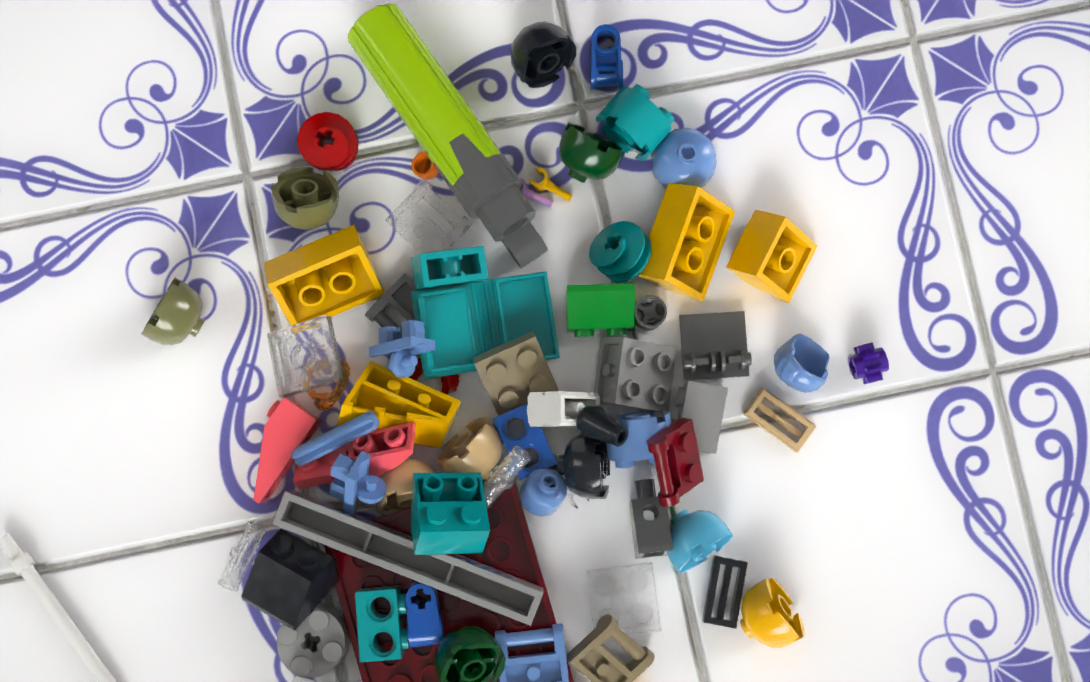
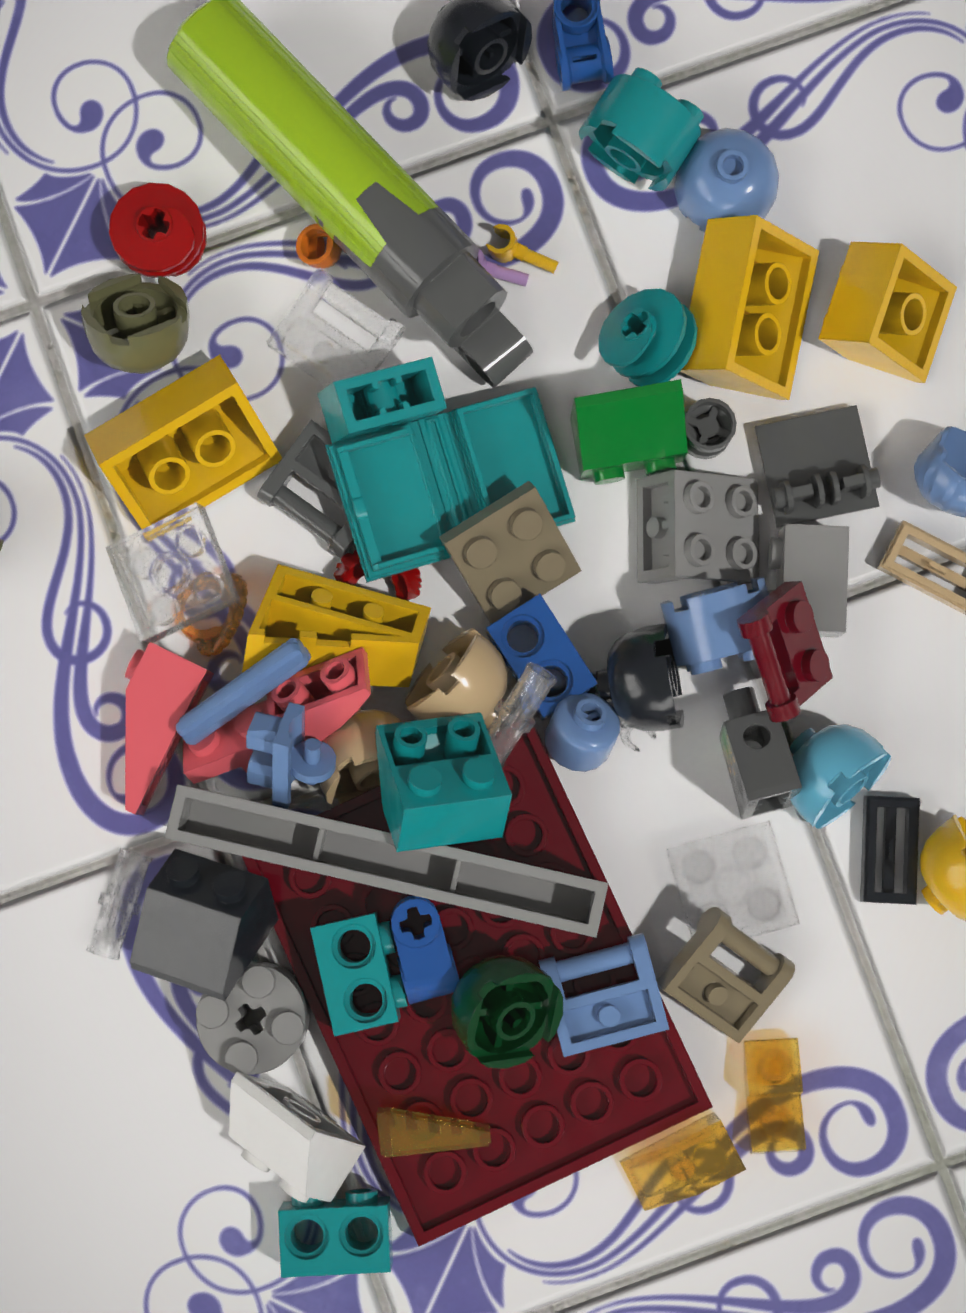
camera: 10 degrees left, 0 degrees up
medium blue hips [369,320,435,378] -> none
white brick [527,391,600,427] -> none
dark green cylinder [559,122,626,183] -> none
black cone [576,405,629,447] -> none

